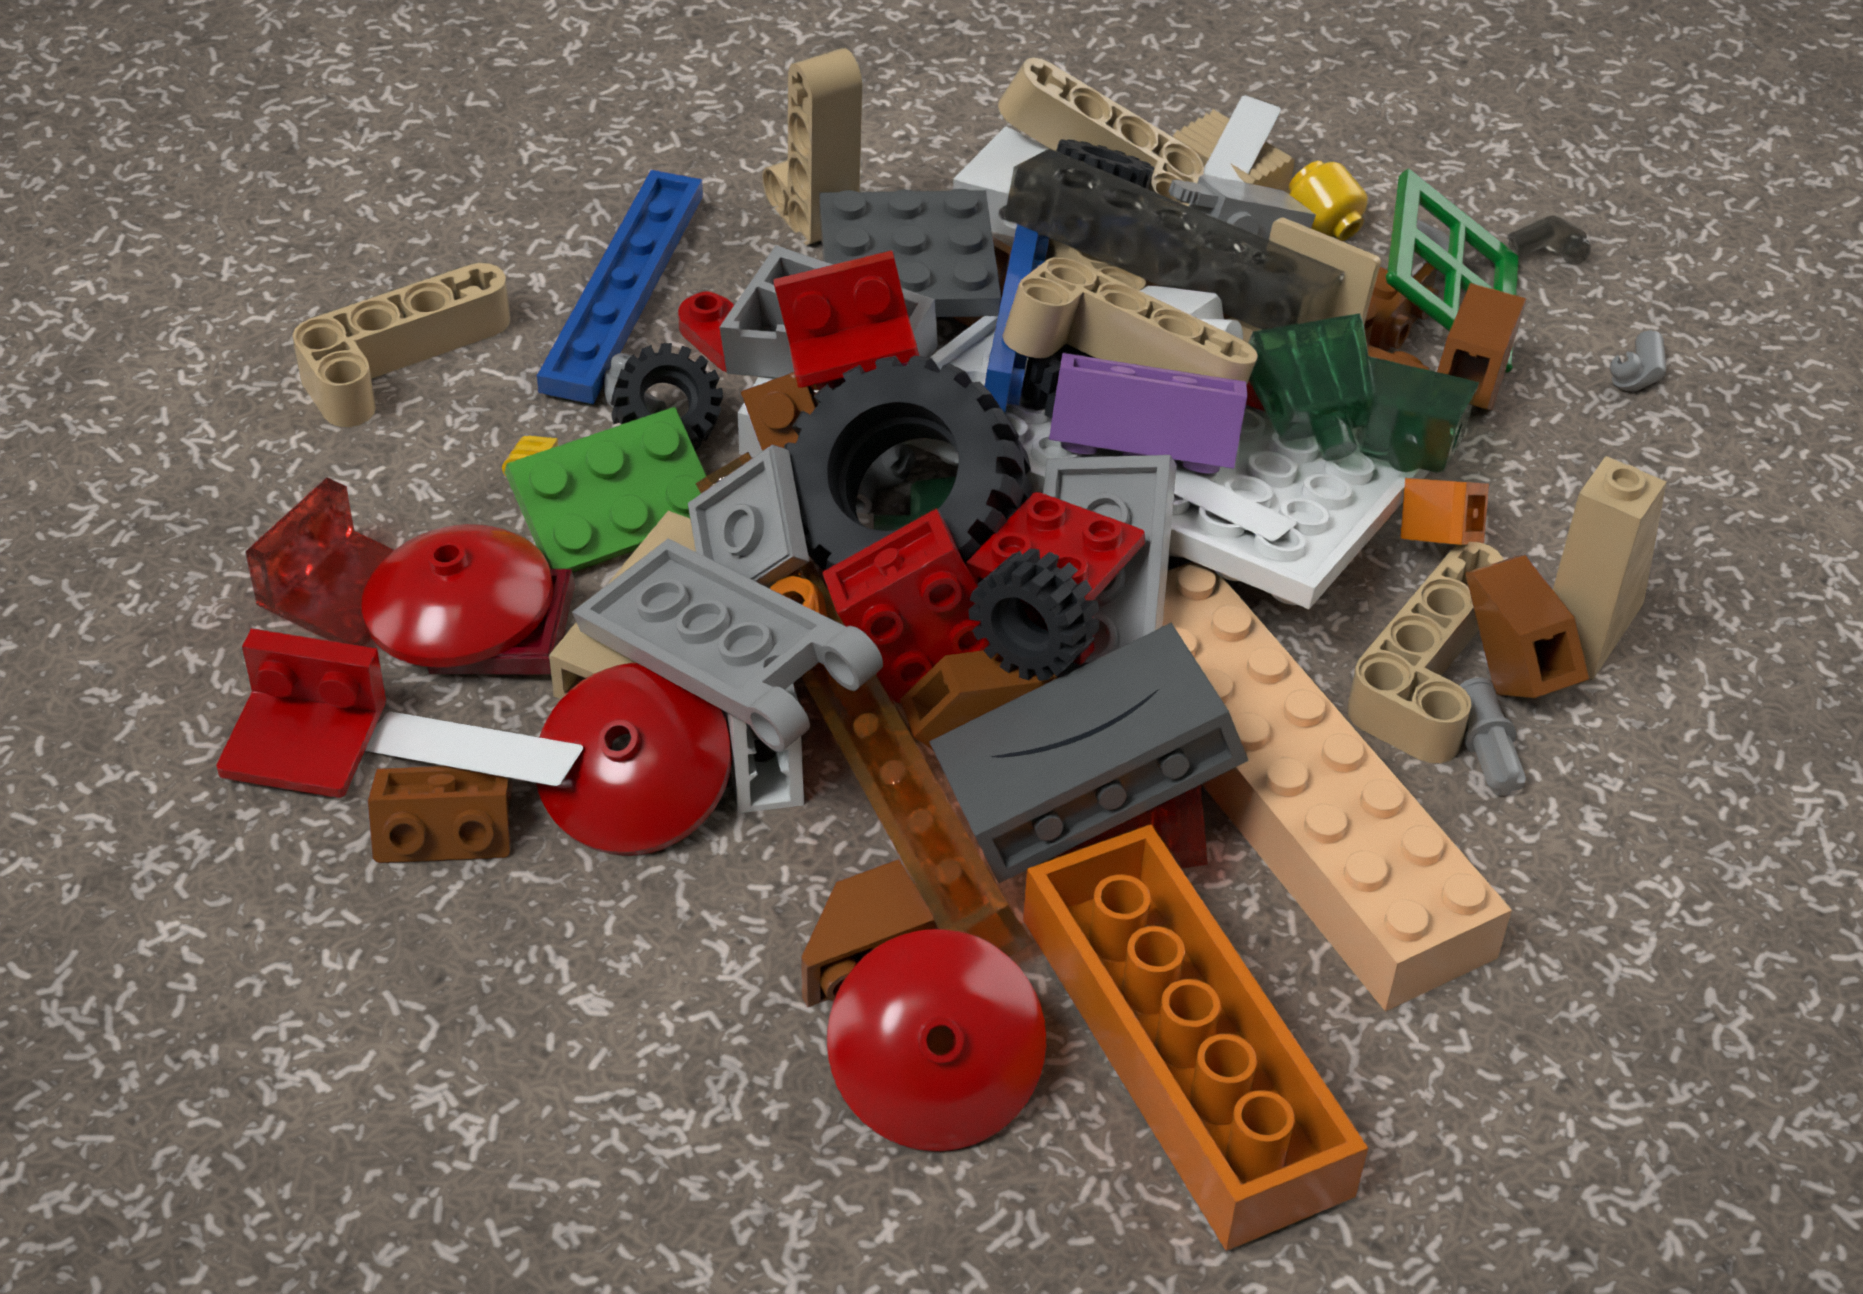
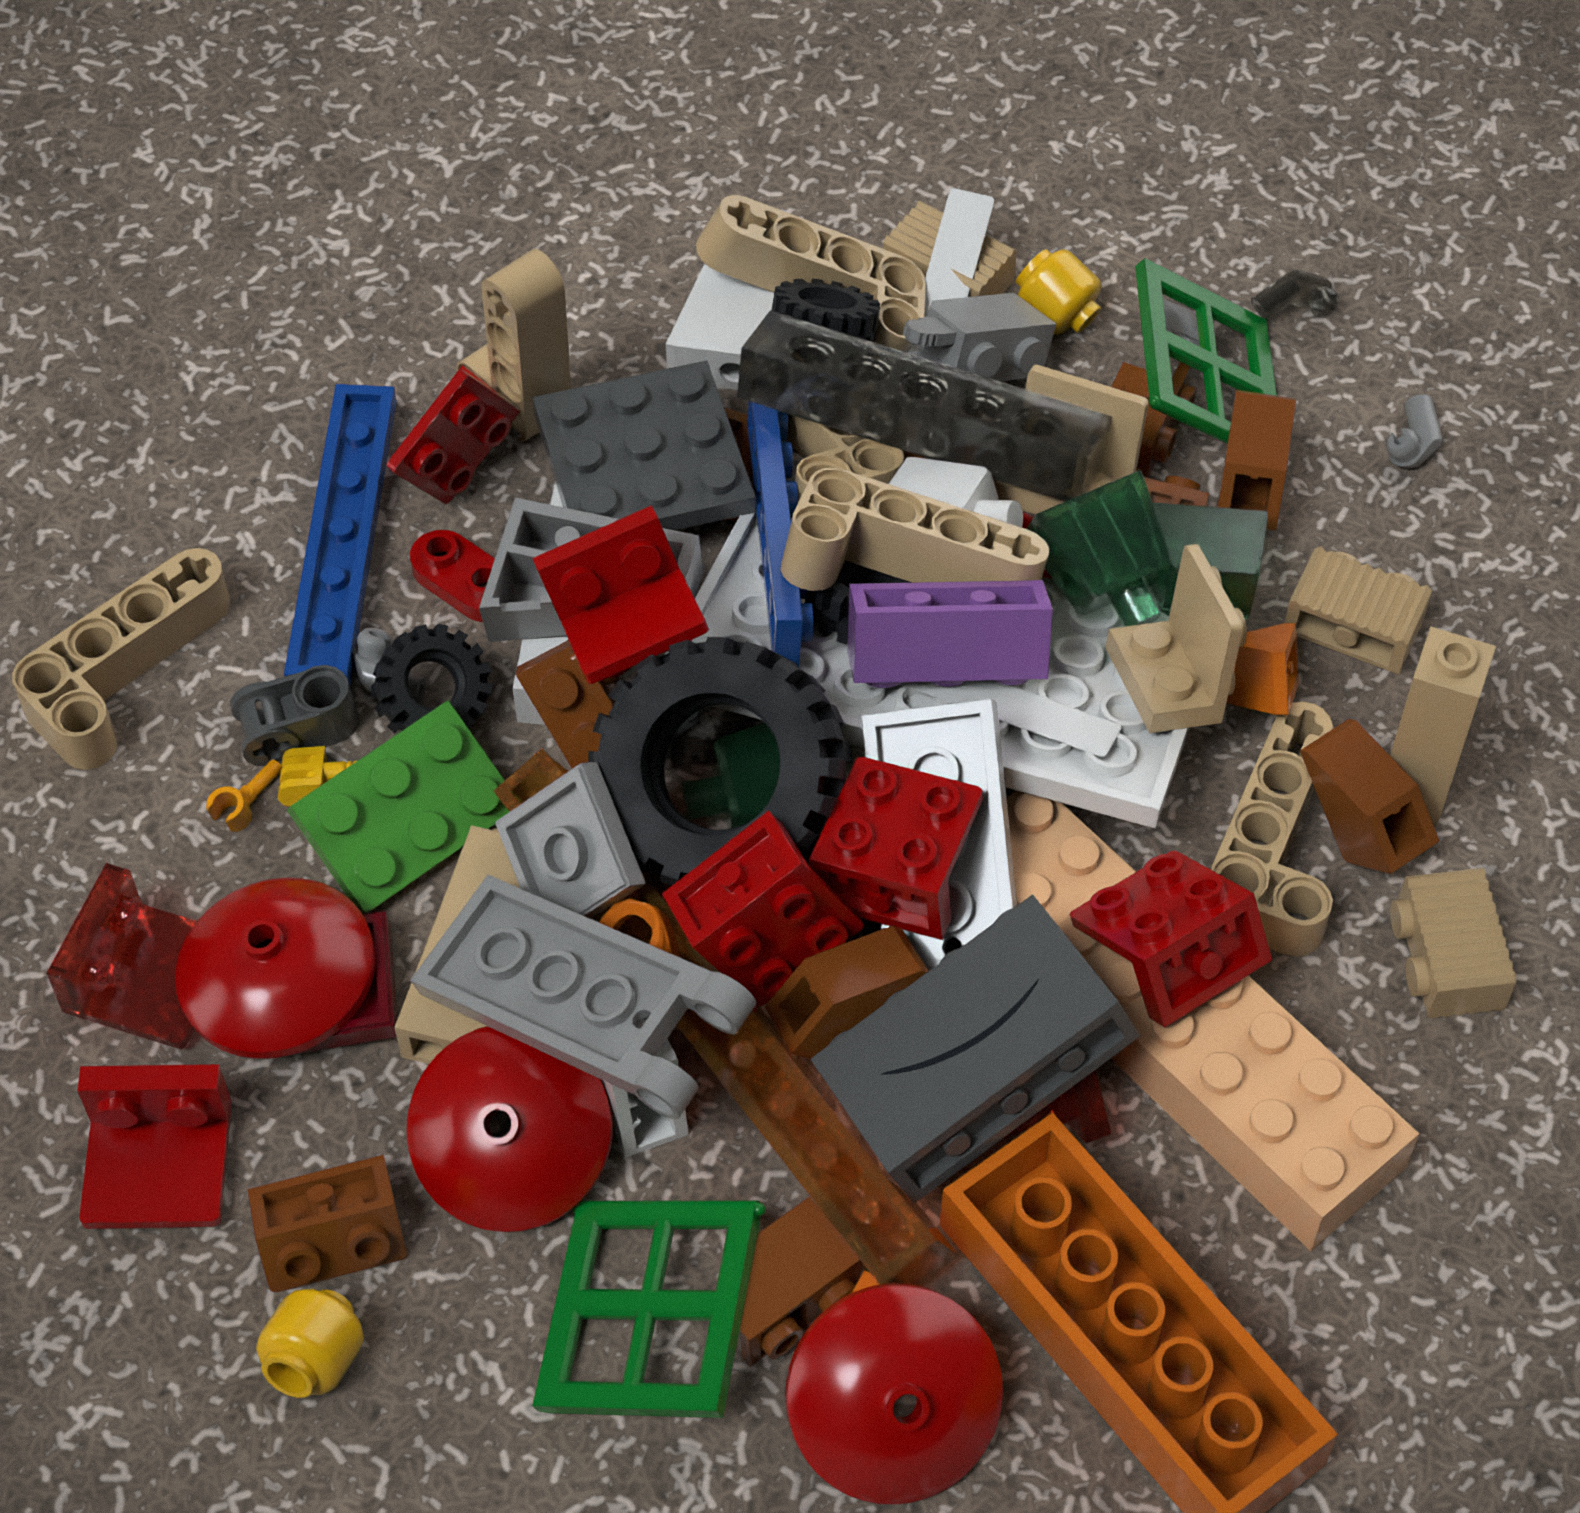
camera: 10 degrees left, 10 degrees up
white sticker [365,712,583,786] -> none
black tyre [968,549,1100,681] -> none
light grey axle [1459,677,1526,796] -> none
none -> light orange hand [206,759,282,832]
none -> dark grey piece [230,665,359,766]
none -> yellow head [256,1289,364,1398]
none -> red bracket [386,365,521,505]
none -> green window [532,1200,766,1418]
none -> red bracket [1069,851,1272,1028]
none -> tan bracket [1105,544,1247,733]
none -> tan brick [1284,546,1432,674]
none -> tan brick [1390,868,1516,1019]

